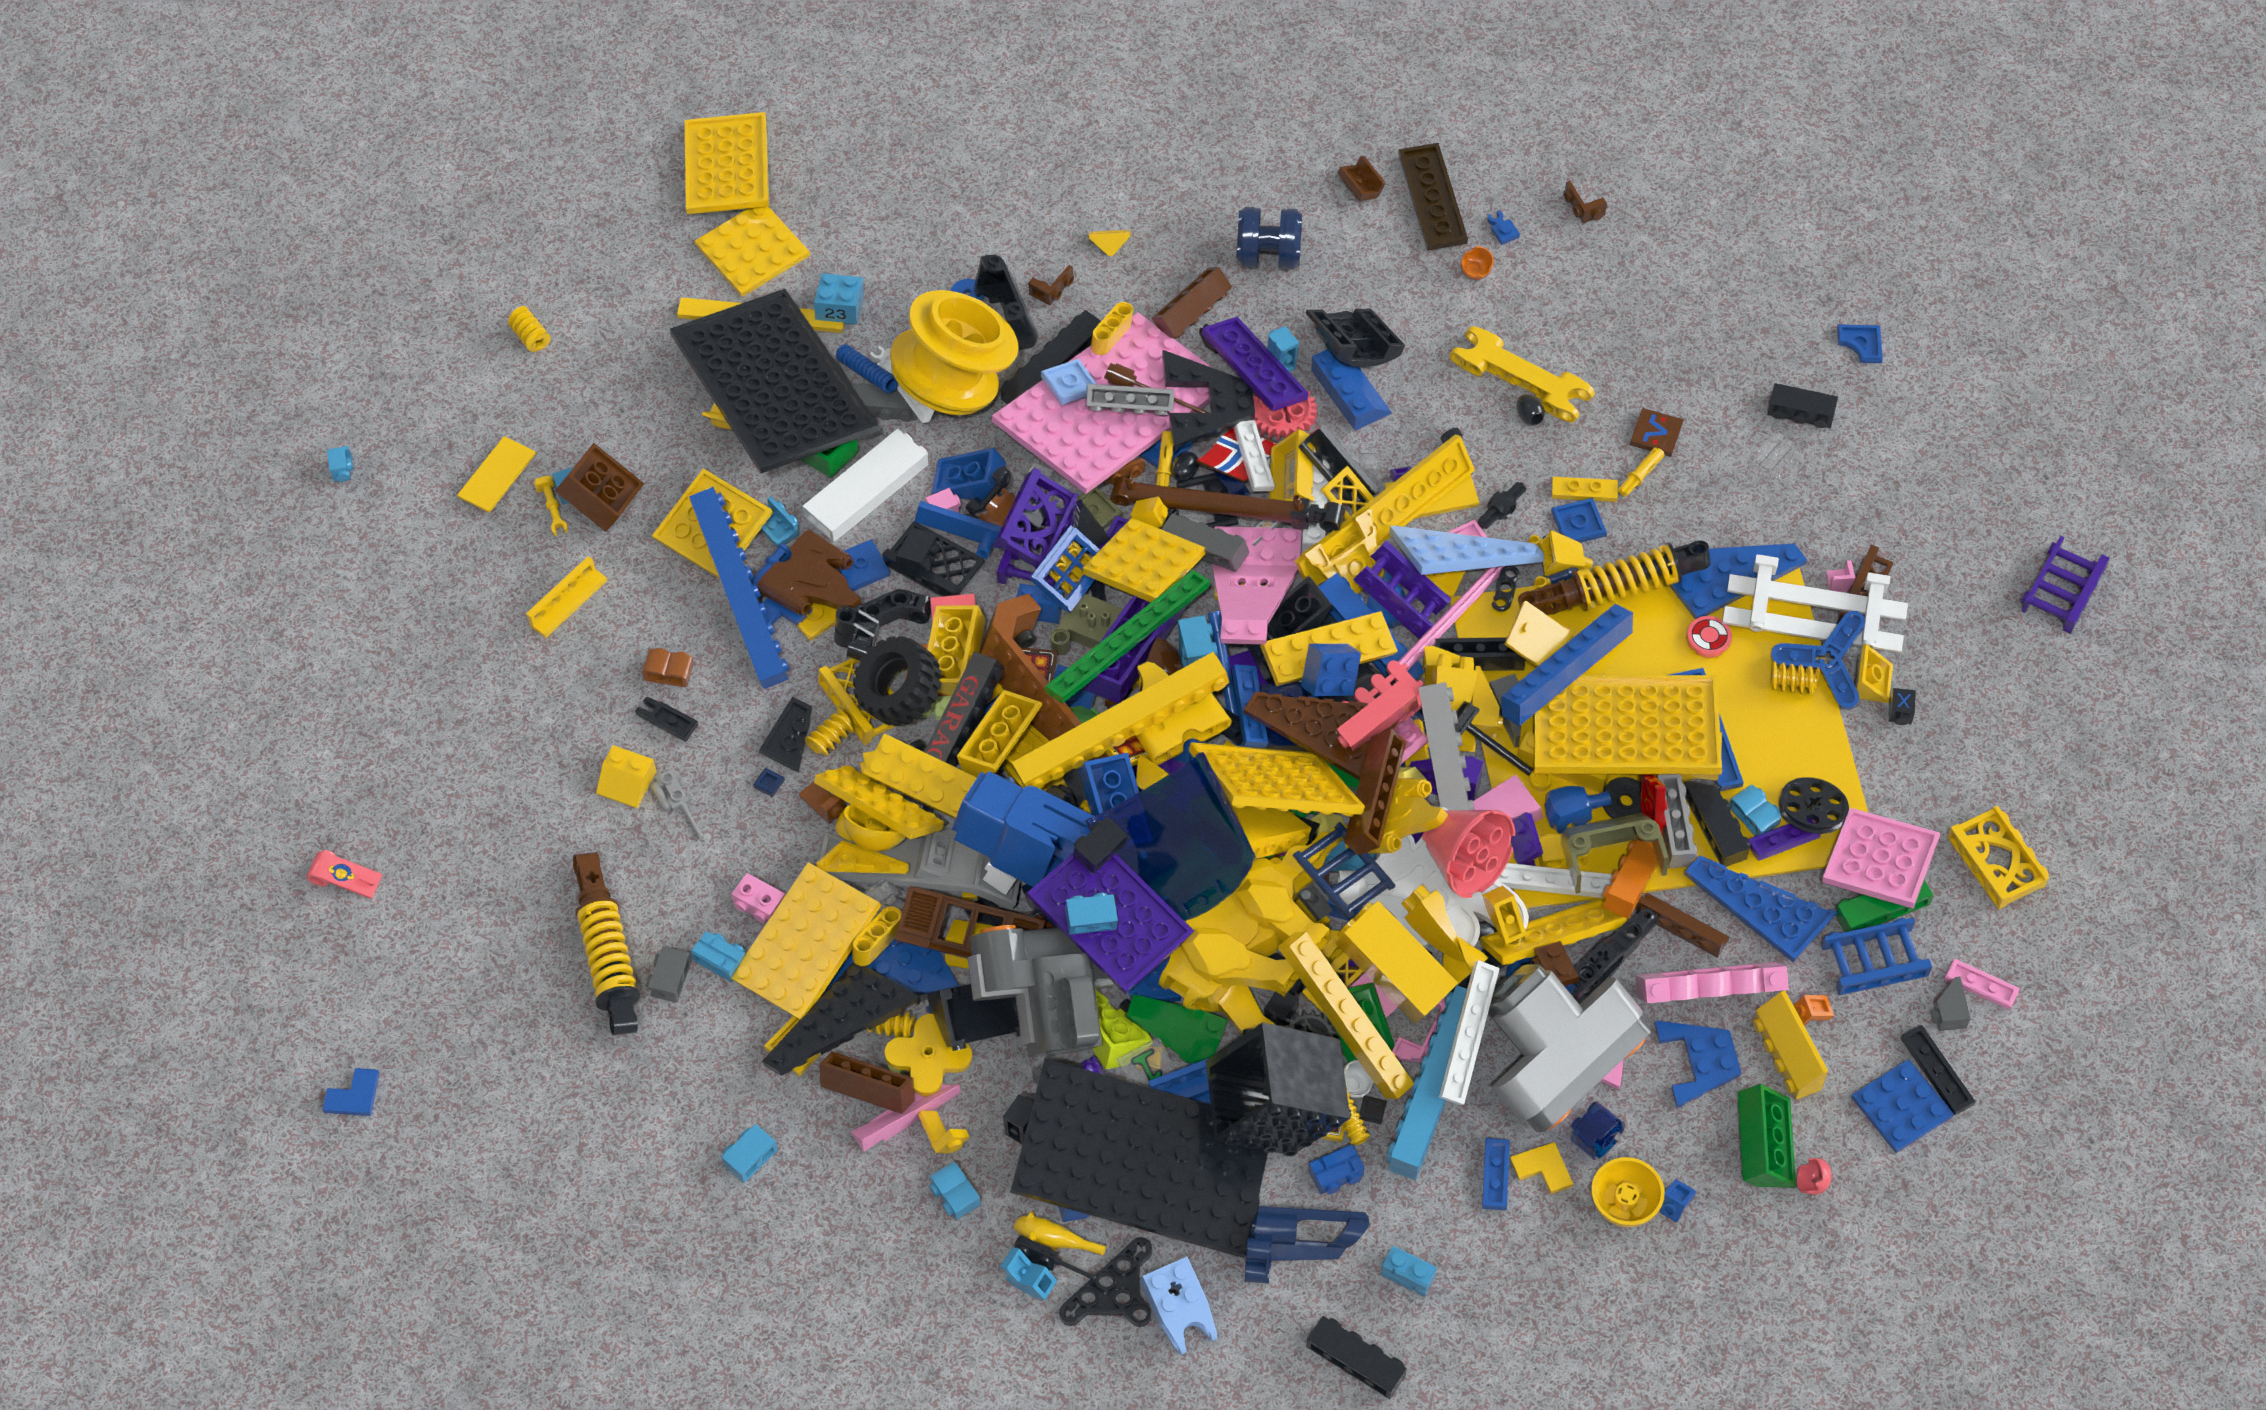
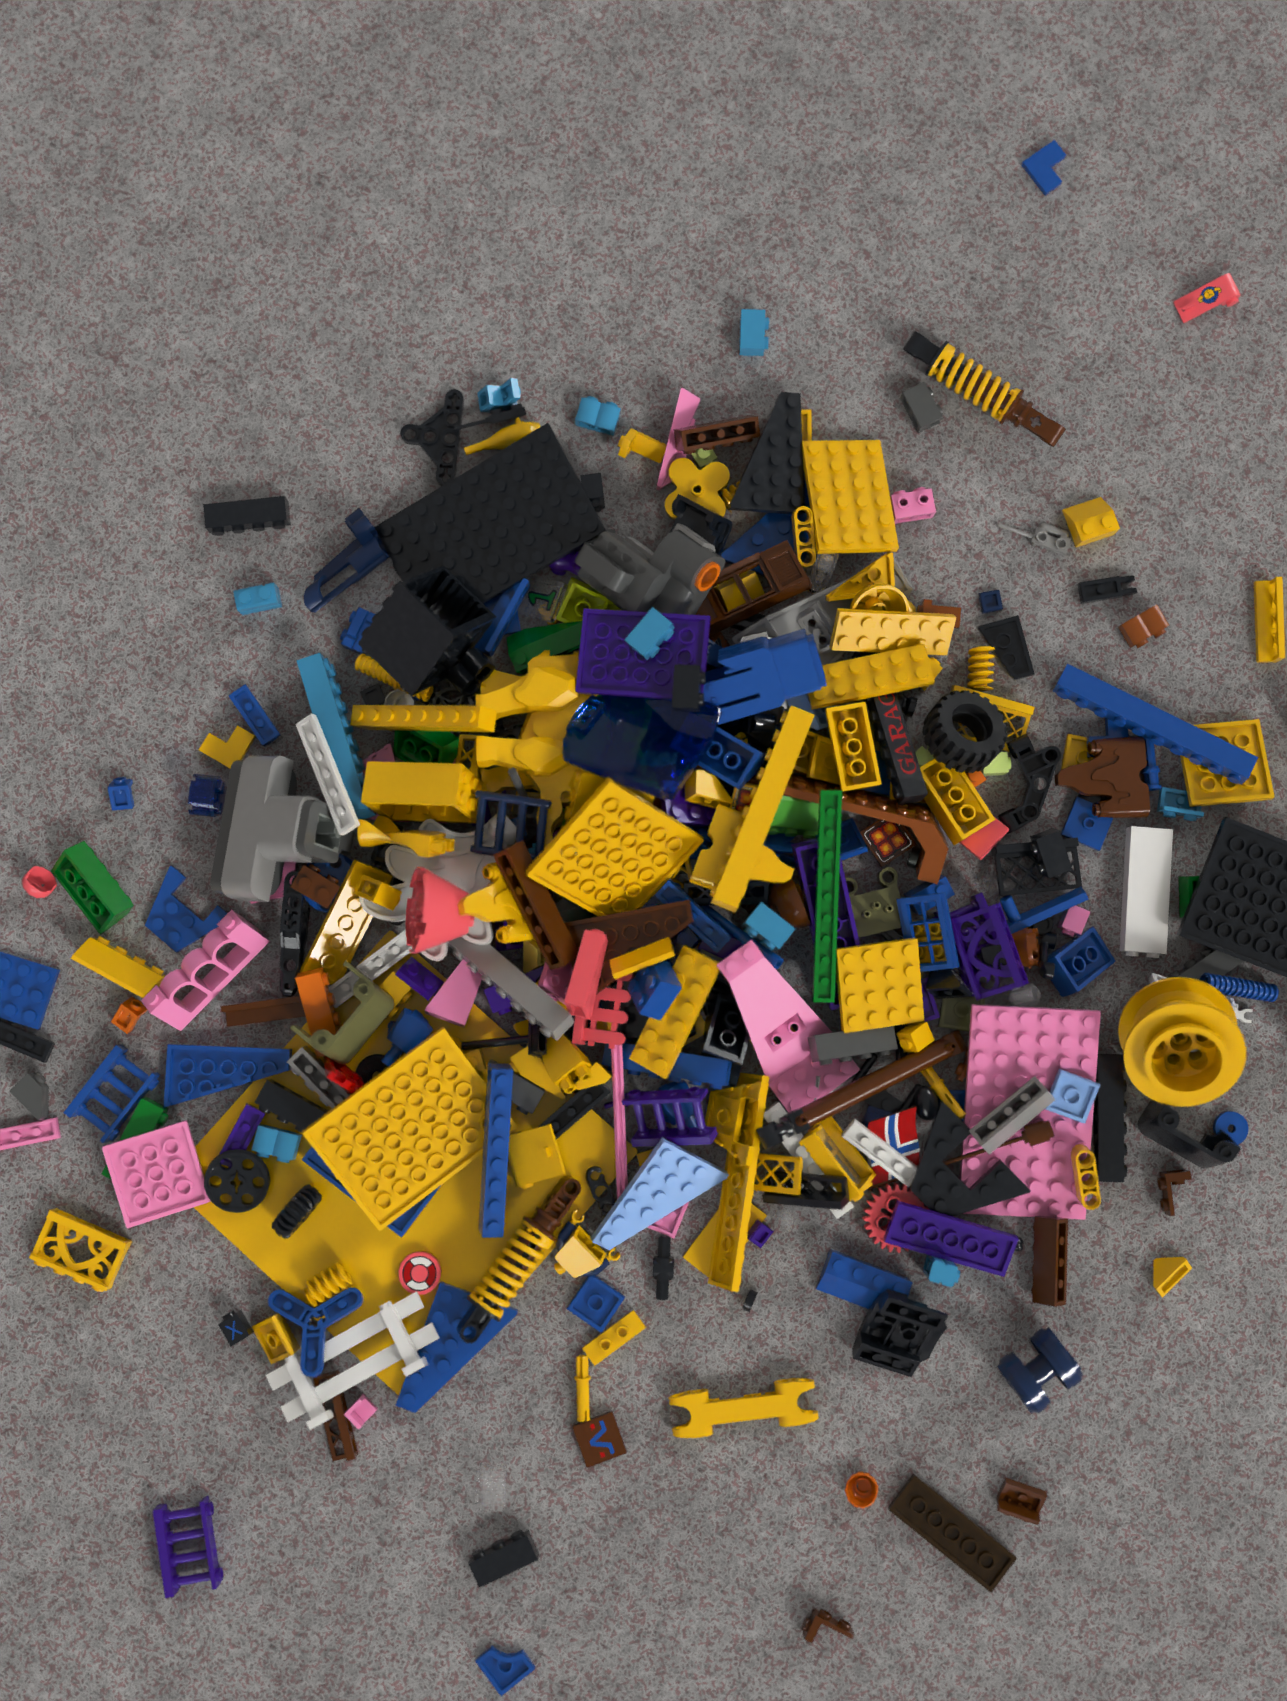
camera: 140 degrees right, 25 degrees up
dark azure brick [691,931,746,982] -> none
light blue brick [1140,1257,1217,1355] -> none
blue plate [1487,210,1520,245] -> none
black animal [1517,394,1545,425] -> none
yellow piece [1592,1157,1665,1228] -> none
none -> black gear [272,1184,322,1239]
none -> yellow tile [609,937,675,979]

